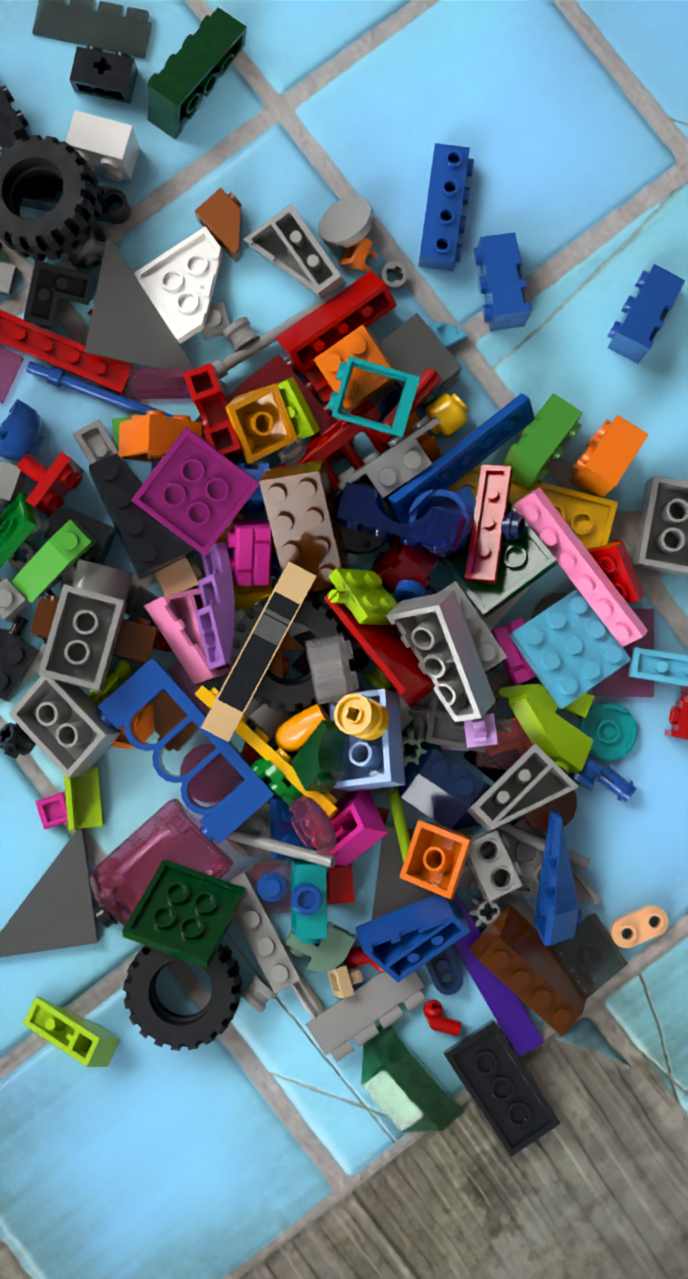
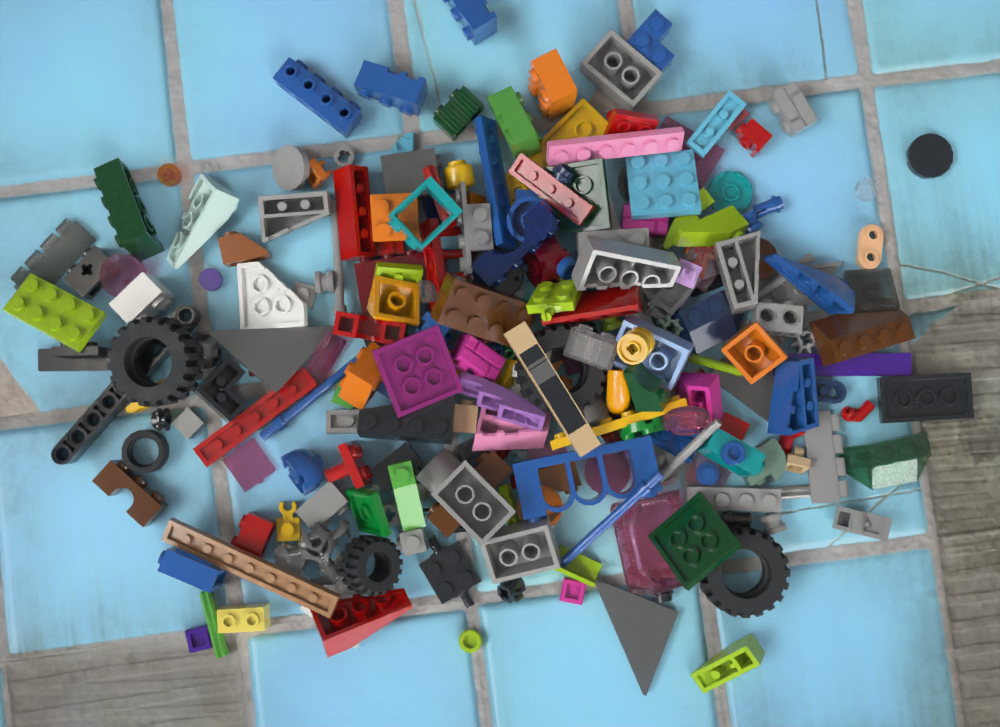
camera: 55 degrees left, 0 degrees up
none -> lime plate [3,273,107,353]
none -> clear pink tile [99,253,147,297]
none -> clear orange tile [157,163,182,187]
none -> light aqua wedge [167,173,239,269]
none -> dark purple tile [199,268,223,291]
none -> dark green brick [433,86,484,141]
none -> clear light blue bush [507,449,530,469]
none -> bar [561,470,665,567]
none -> clear smoke pin [721,510,752,528]
none -> light grey brick [832,506,892,541]

